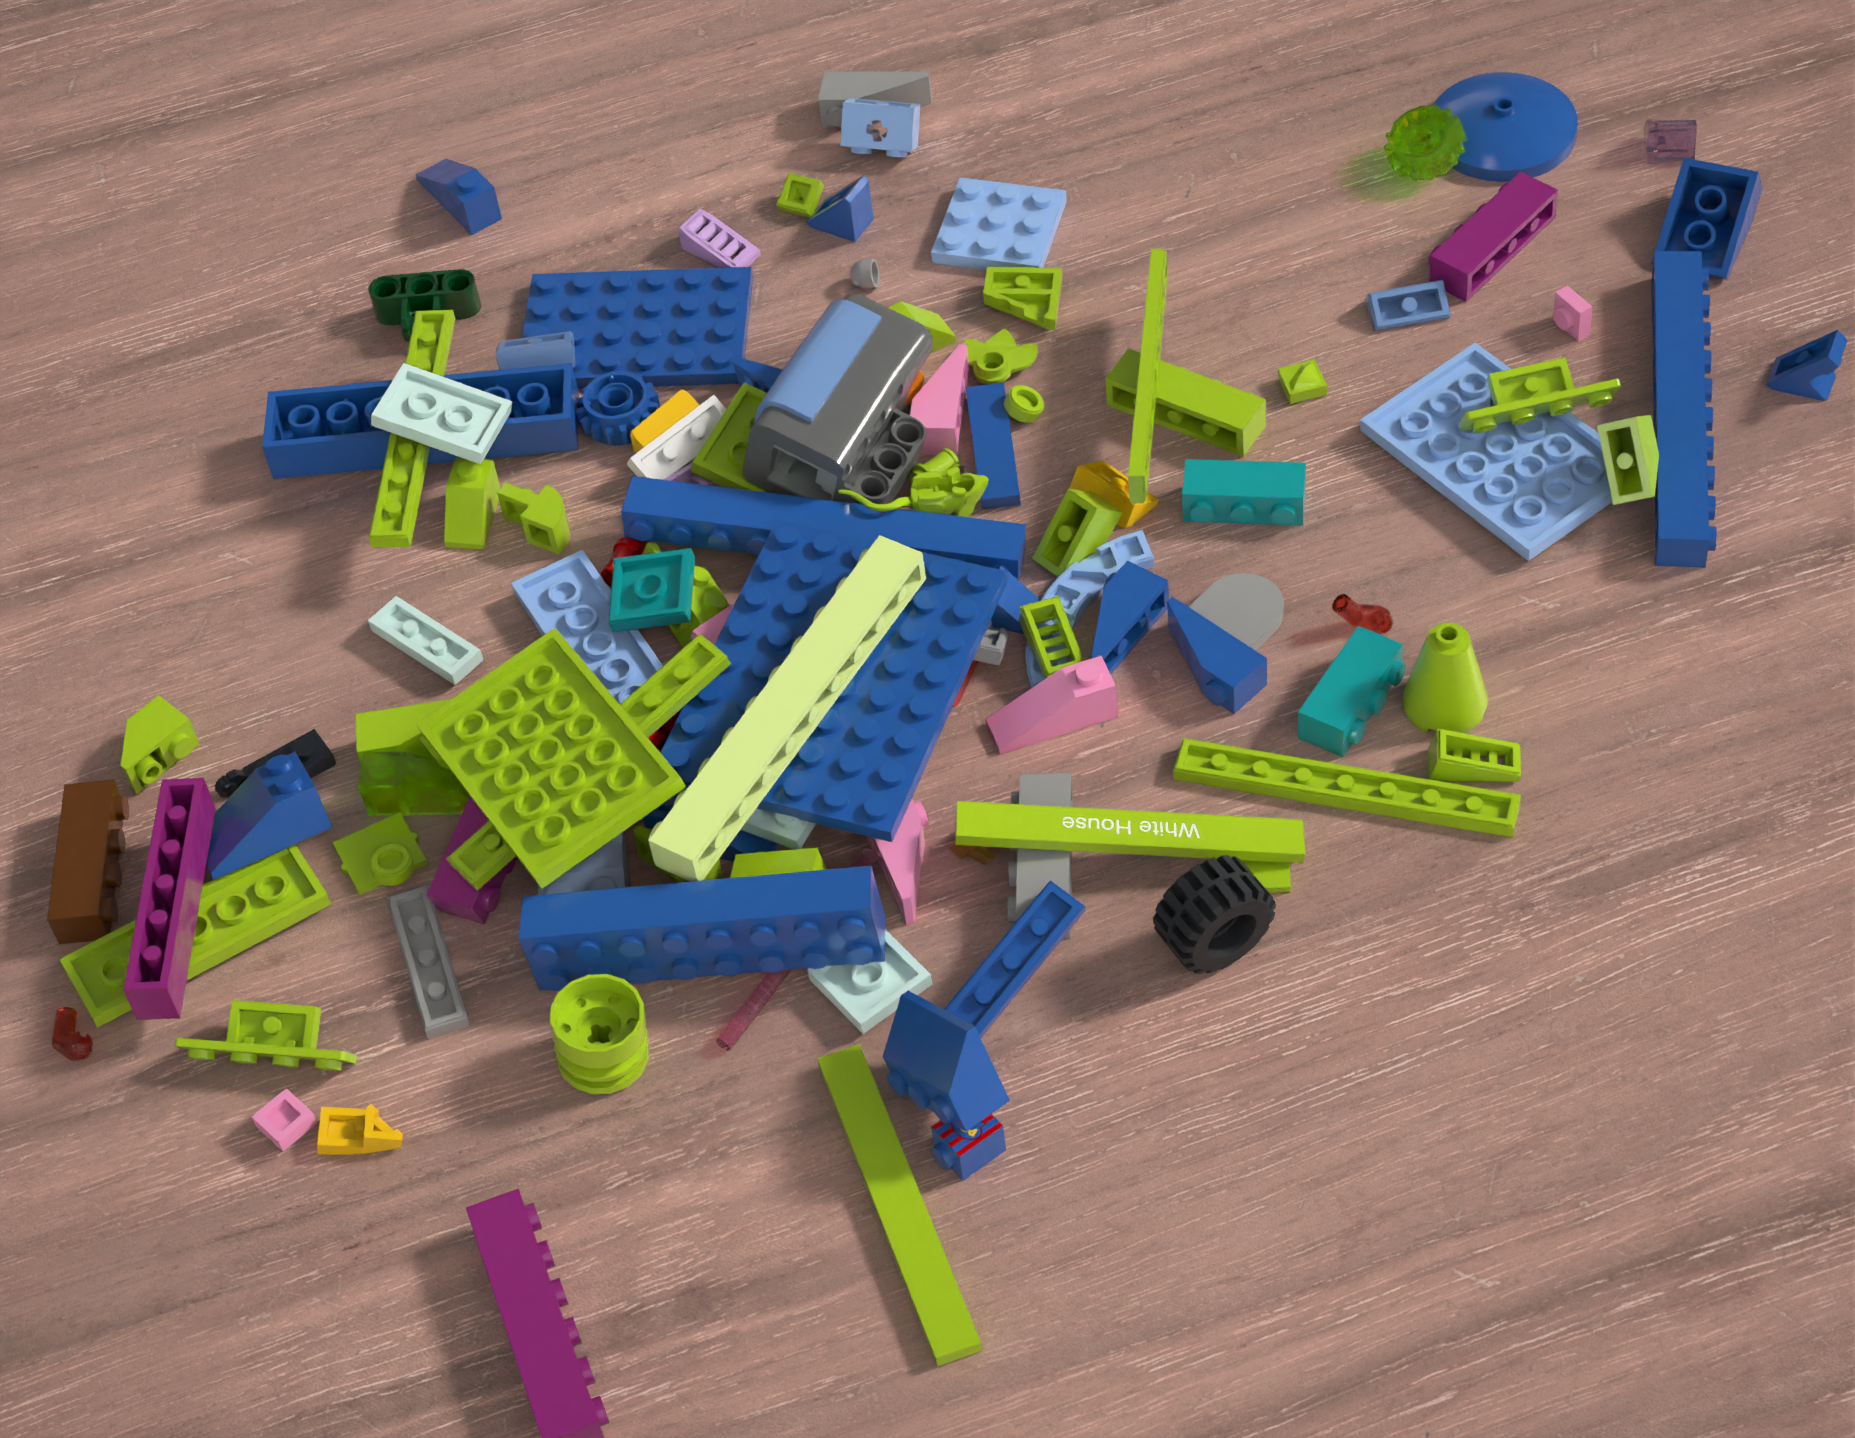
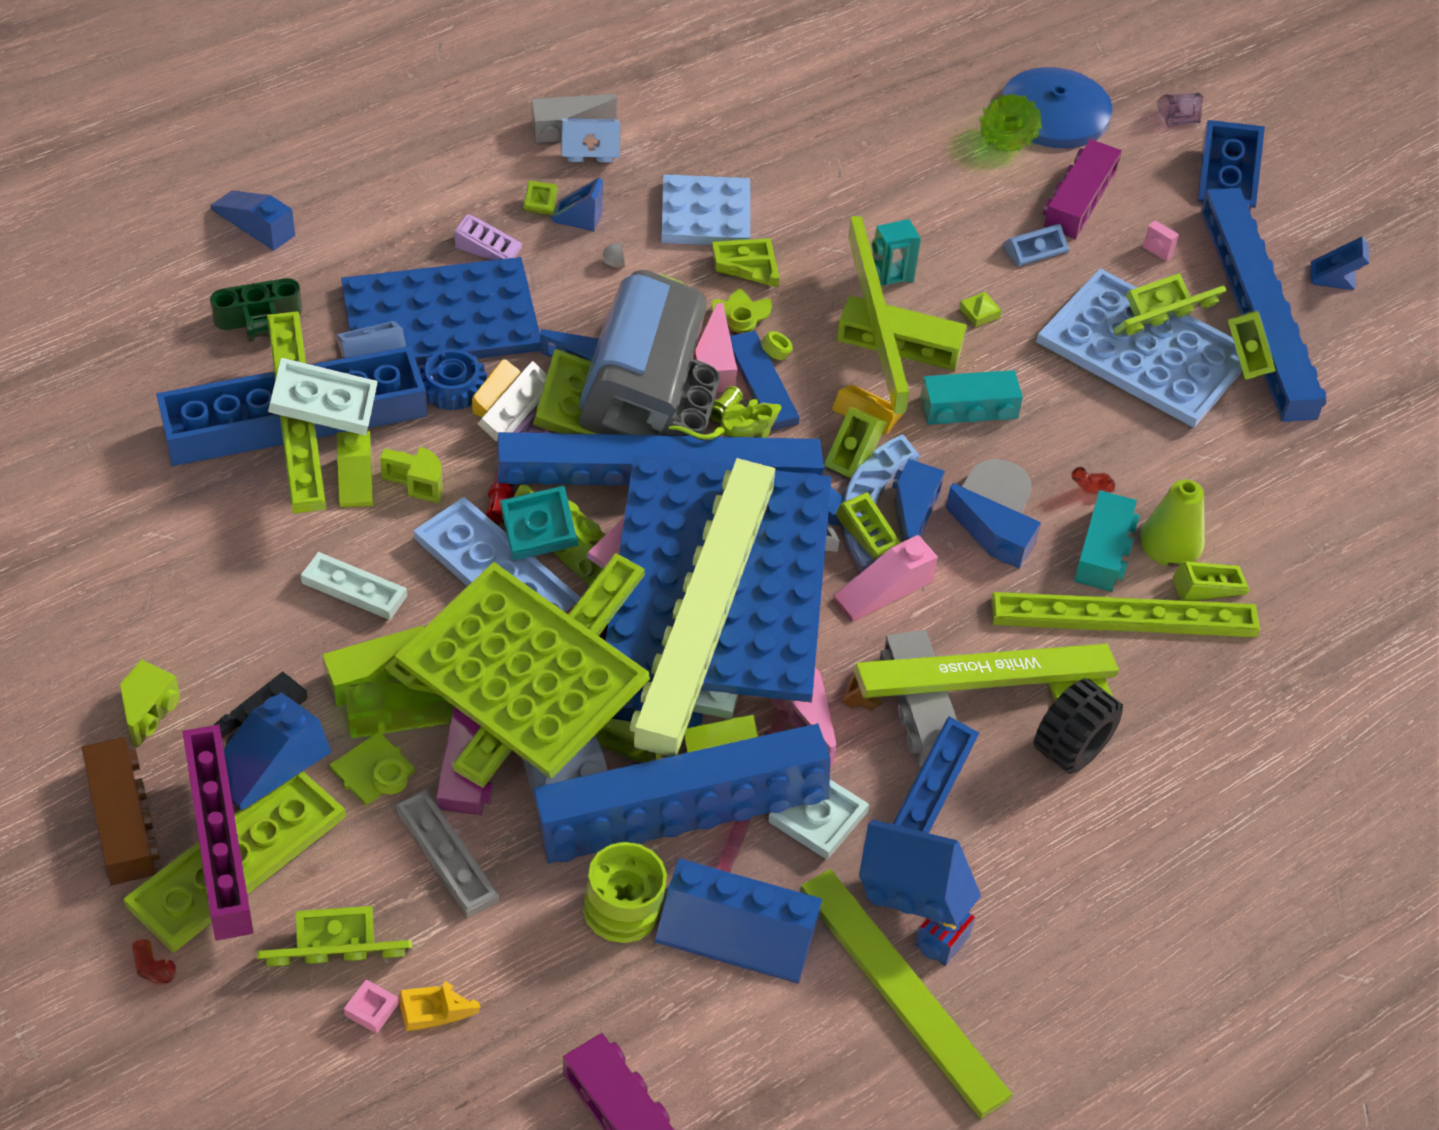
camera: 25 degrees left, 0 degrees up
none -> blue slope [655,858,822,984]
none -> teal window [871,219,921,286]

